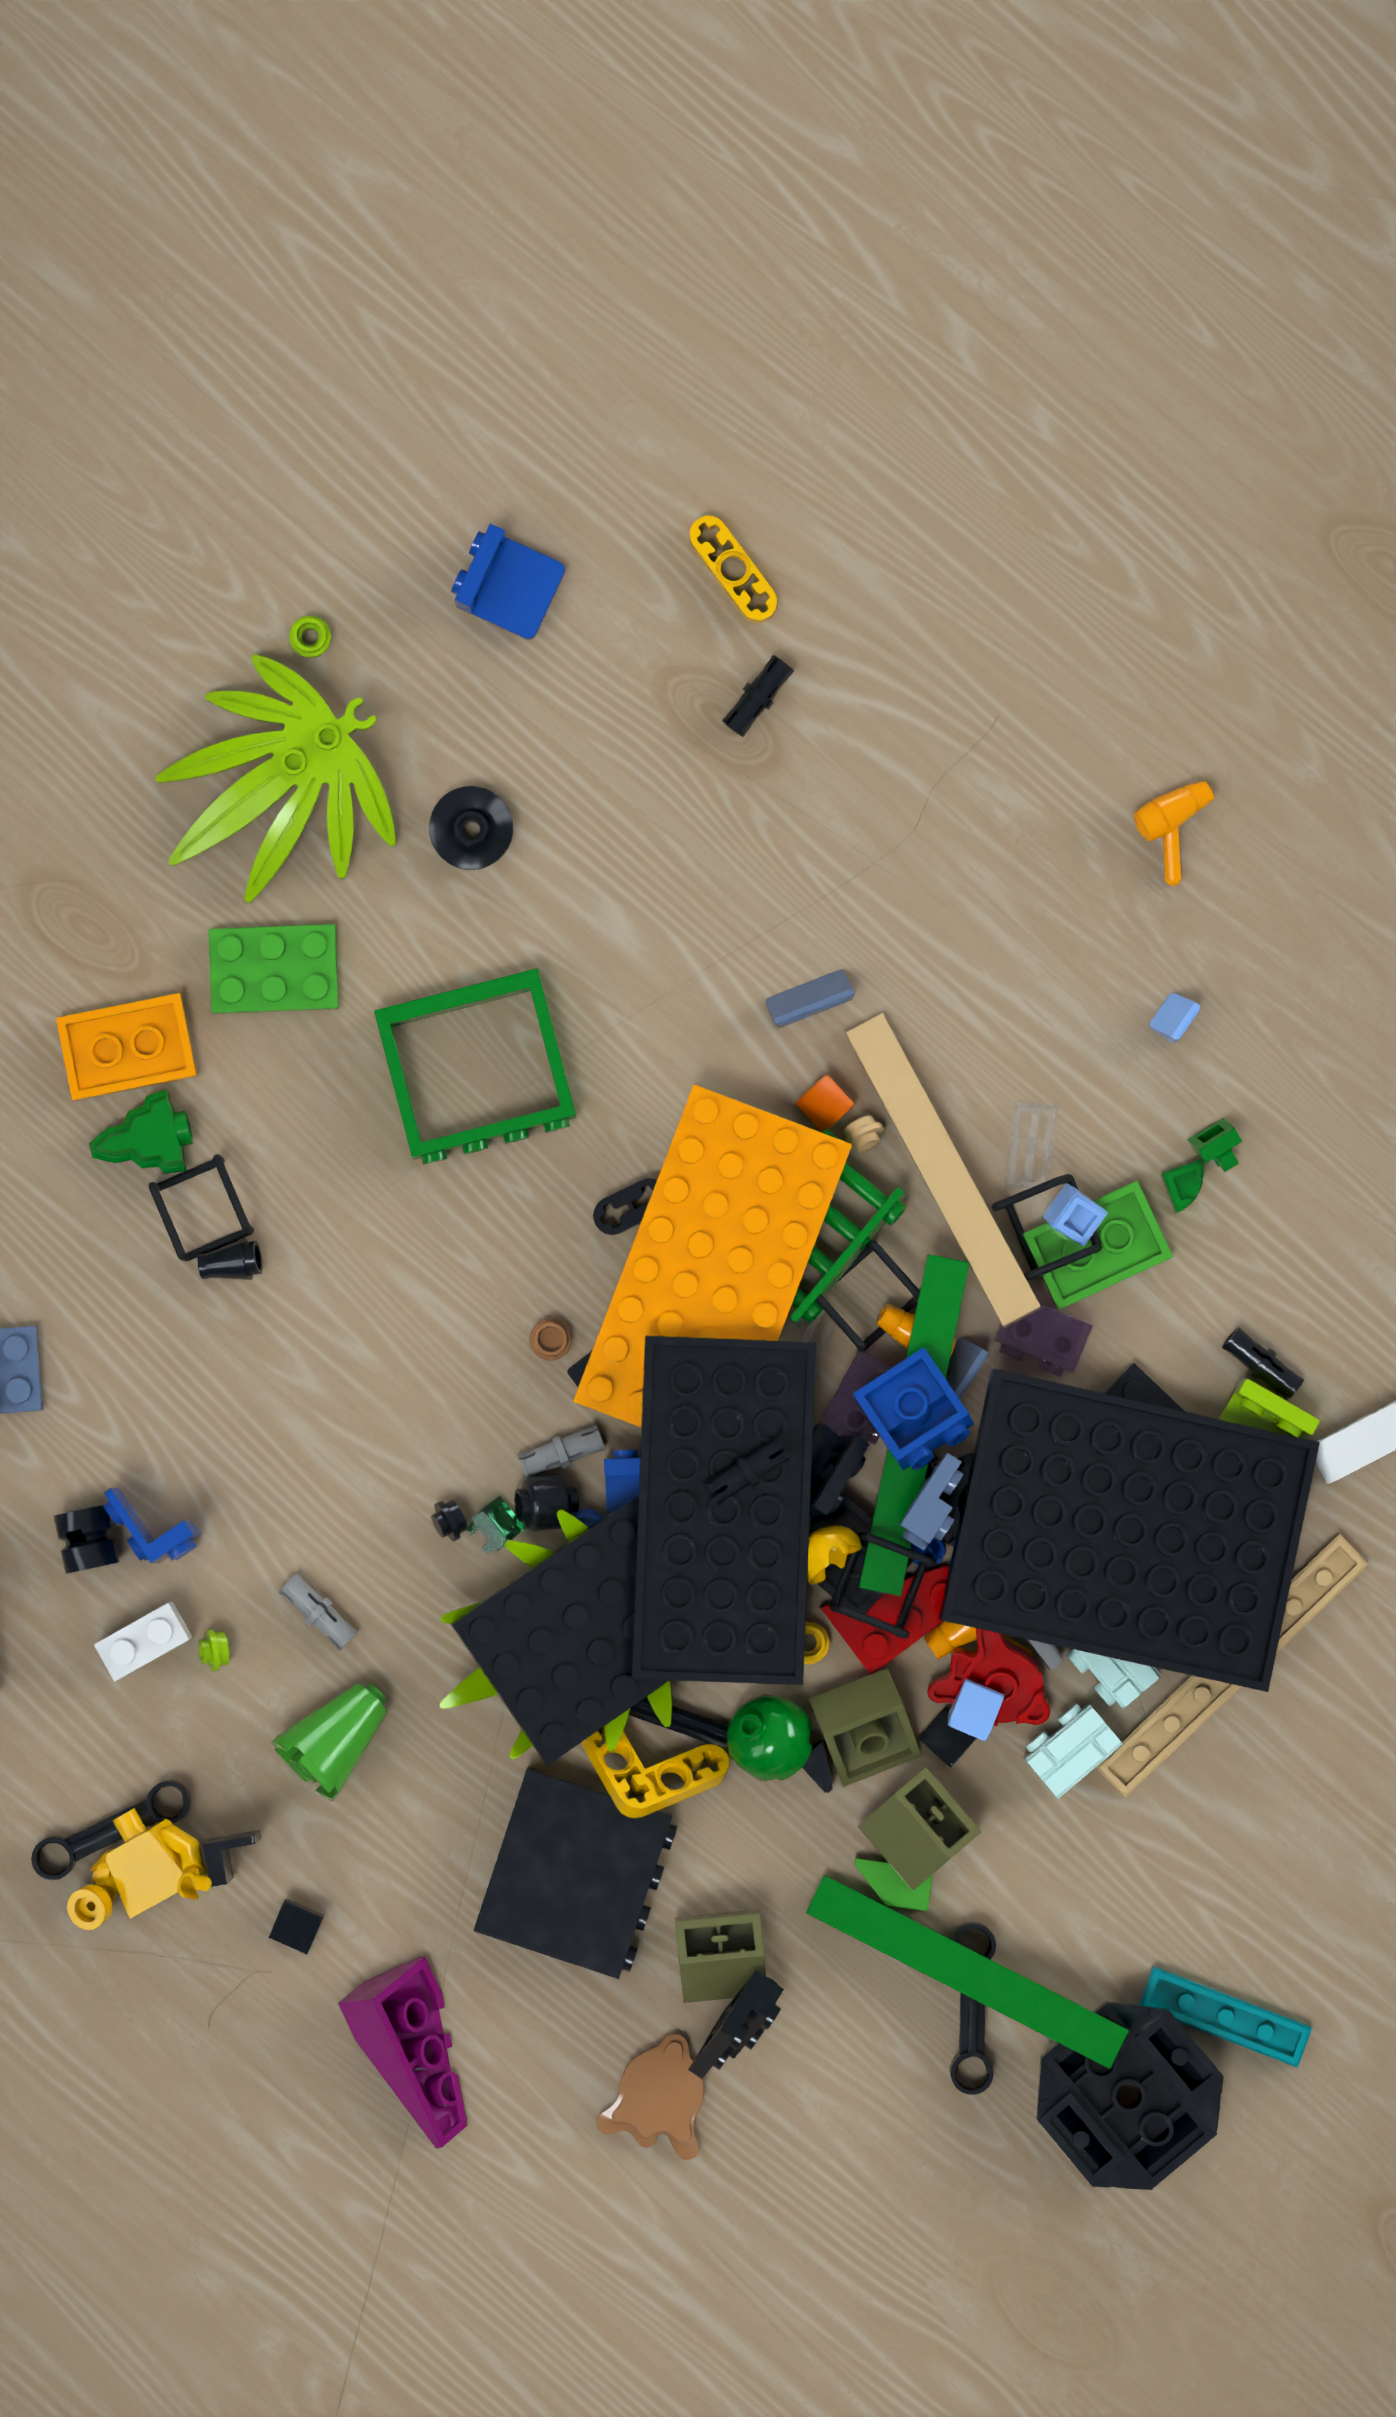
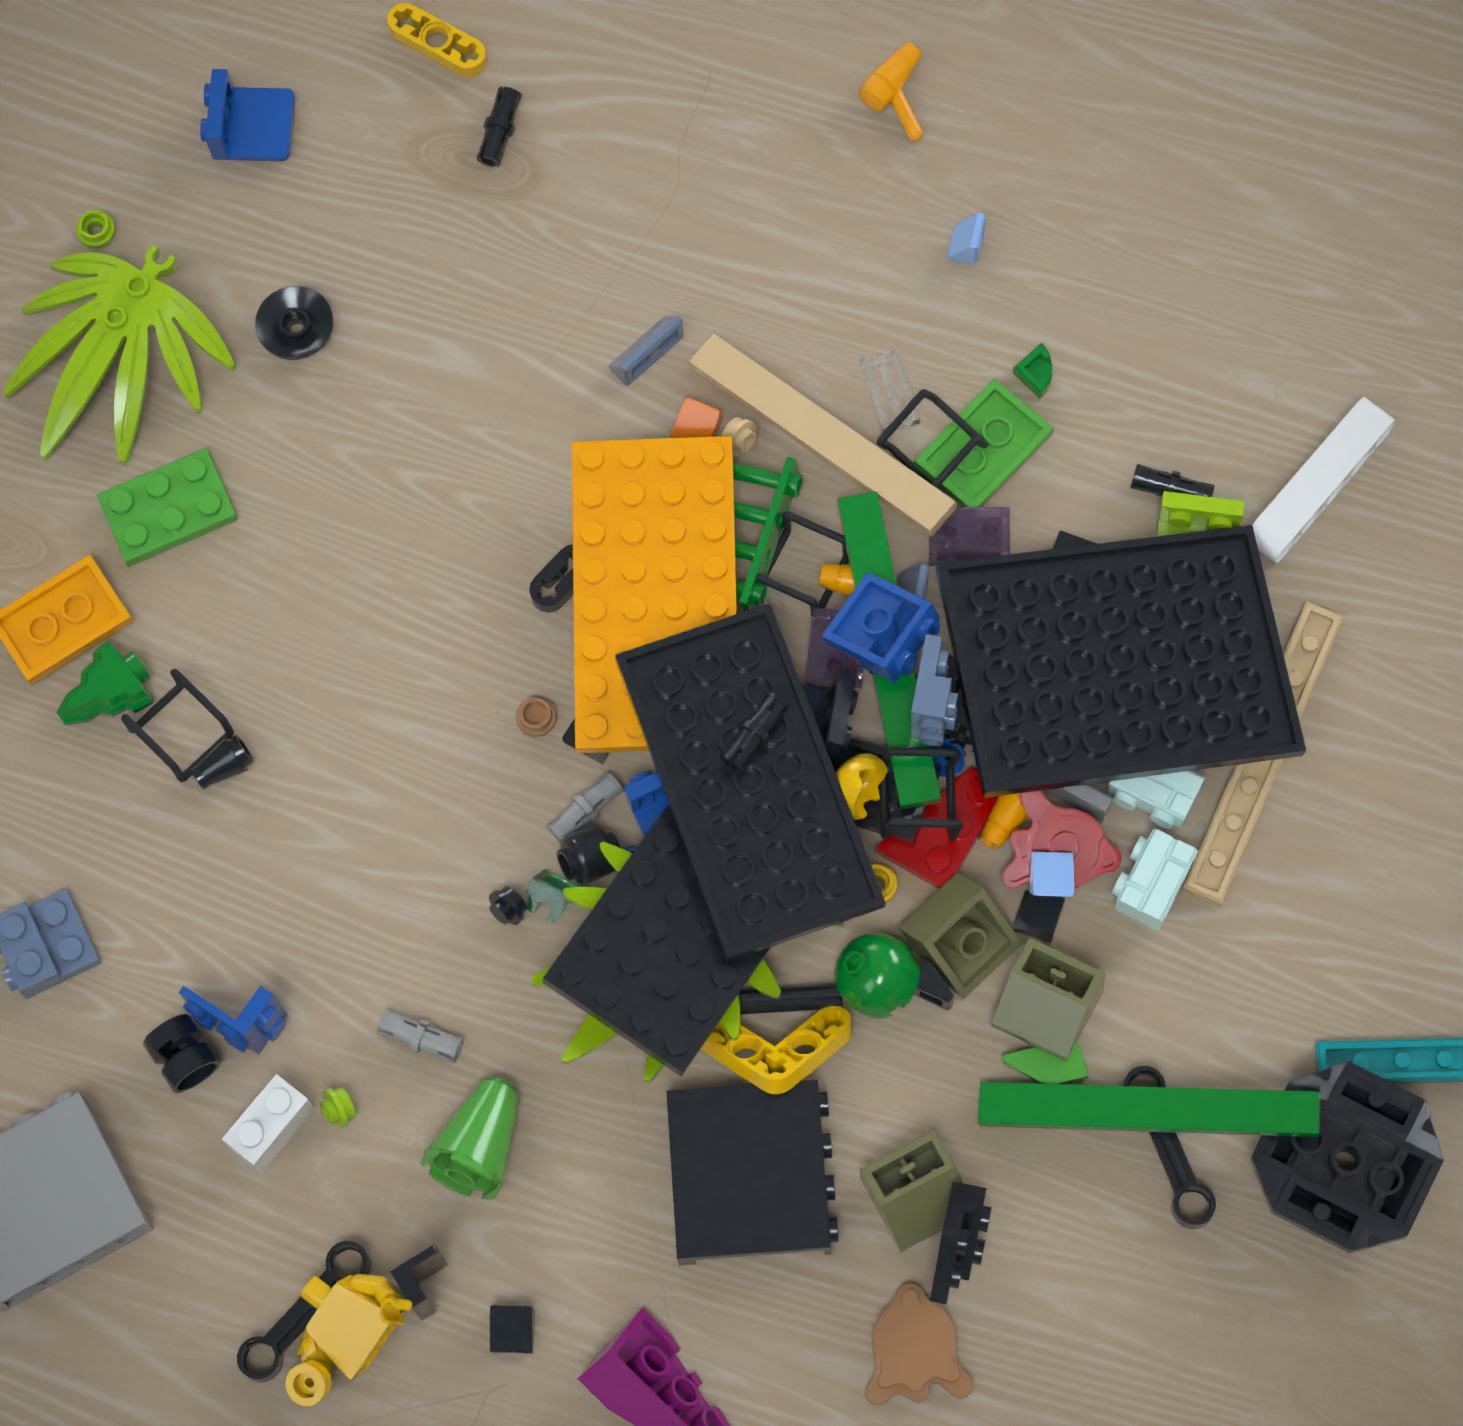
camera: 10 degrees left, 15 degrees down
green window [374,968,577,1165] -> none
light blue slope [1044,1183,1108,1247] -> none
green tile [1187,1118,1242,1172] -> none

